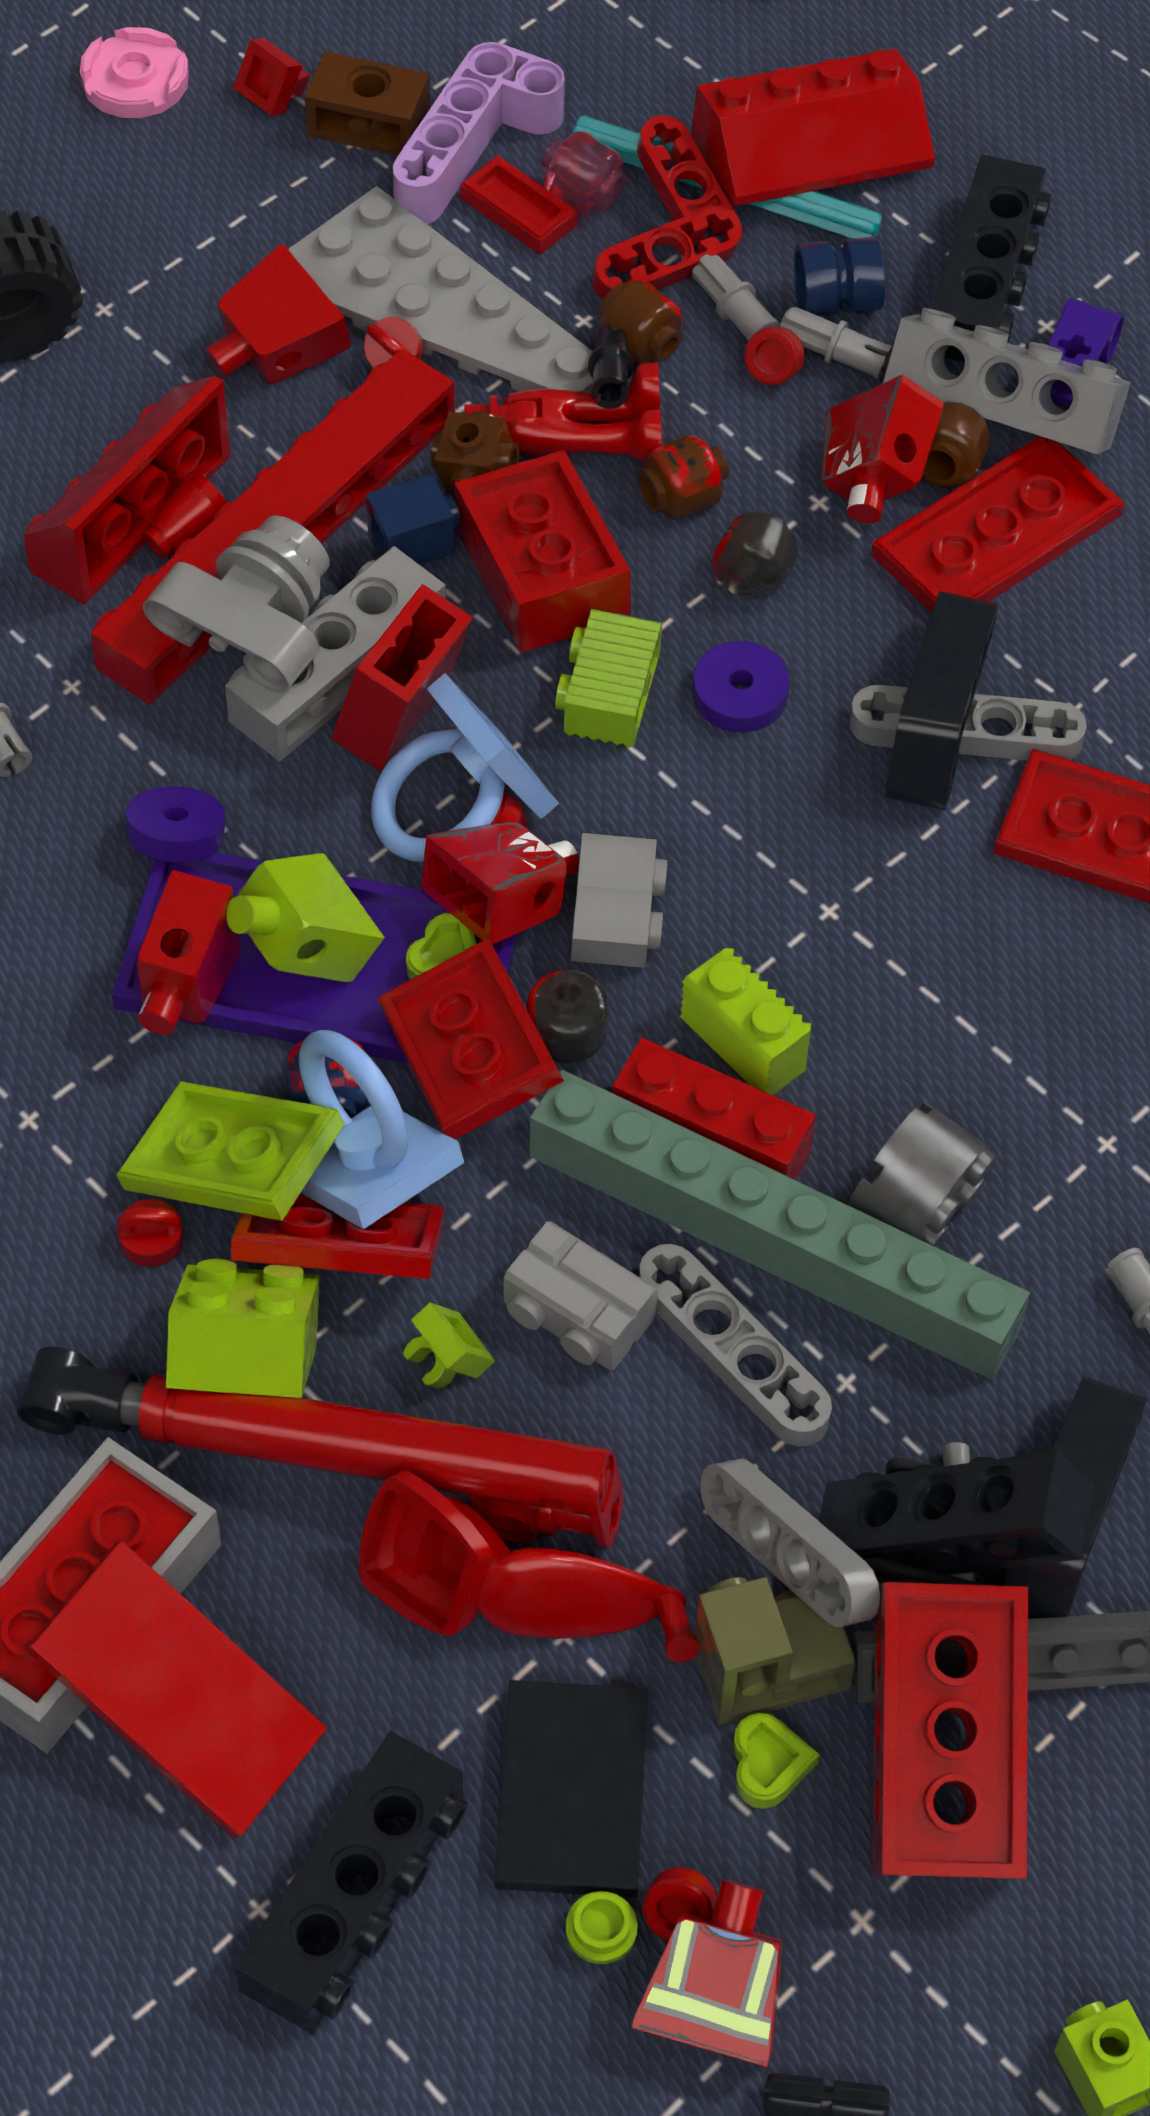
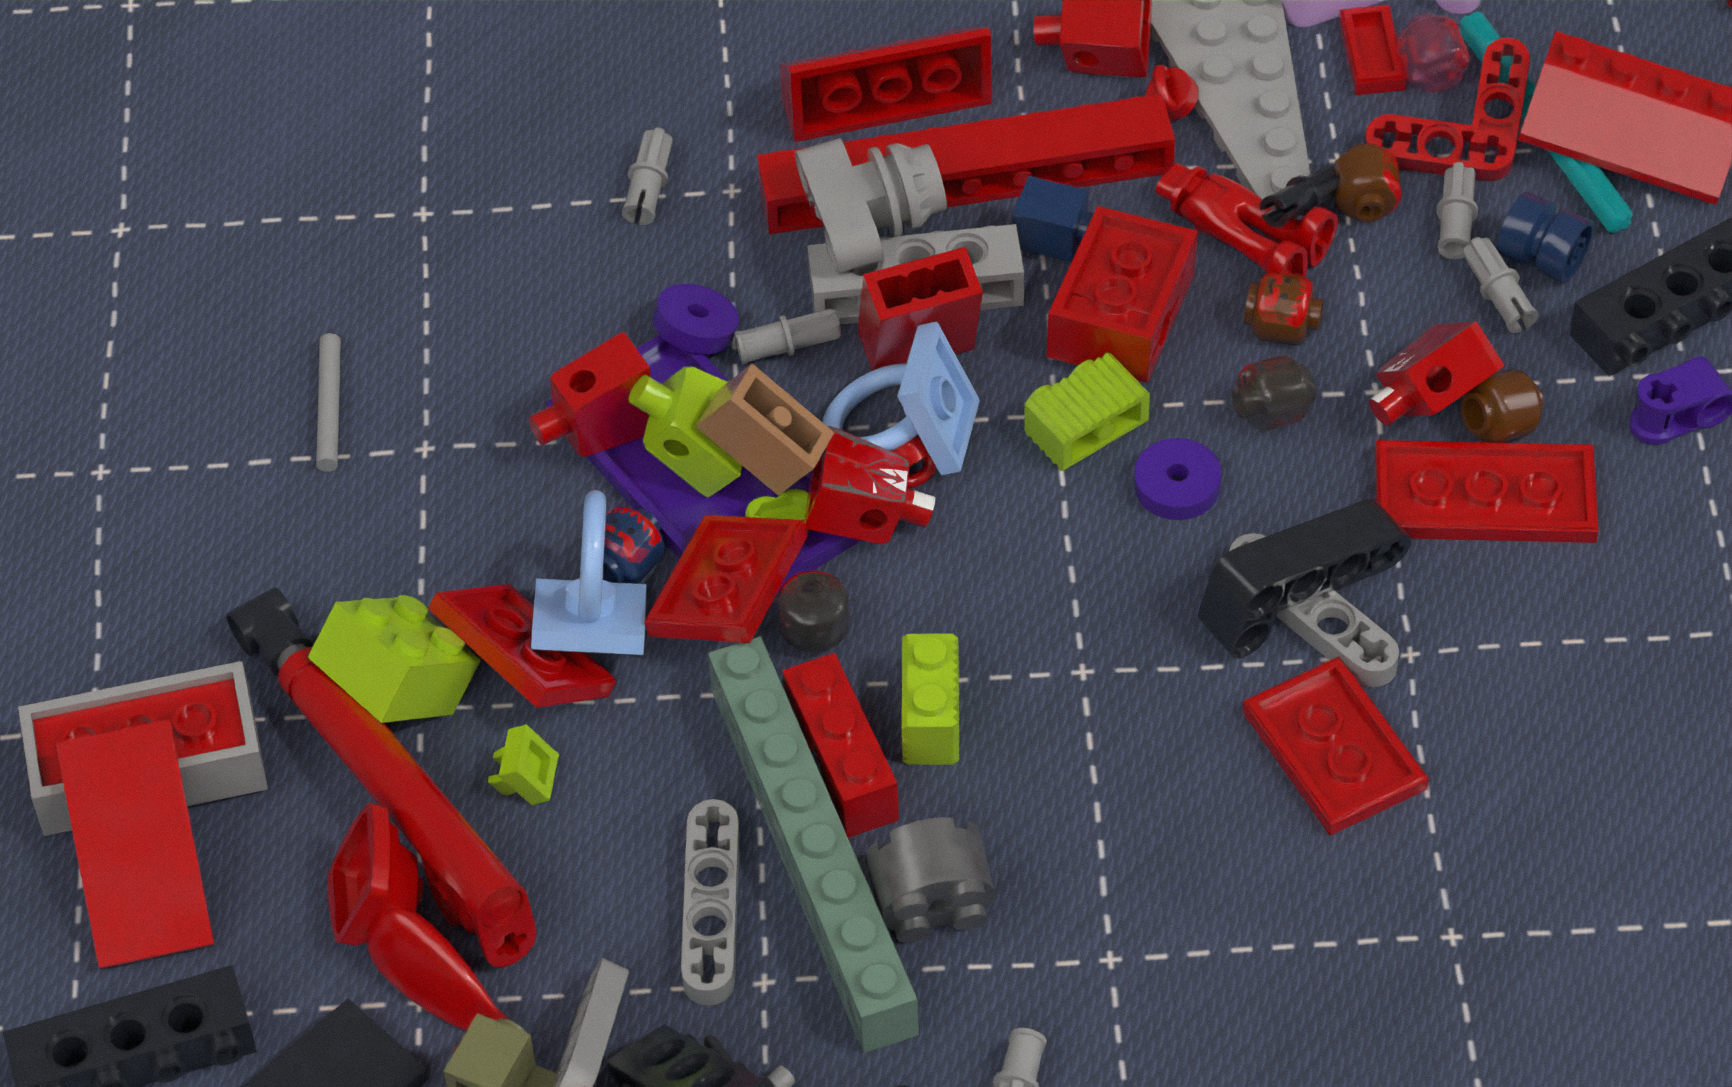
camera: 45 degrees right, 5 degrees down
lime tile [116,1081,345,1221] -> none
red tile [117,1199,184,1267] -> none
red cone [141,475,227,560] -> none
reddish brown brick [431,411,519,500] -> none
light grey brick [504,1221,658,1371] -> none
light grey brick [571,833,667,968] -> none
red tile [744,326,804,385] -> none
light grey brick [883,308,1131,454] -> none
none -> medium nougat brick [696,363,834,495]
none -> light grey axle [734,309,841,365]

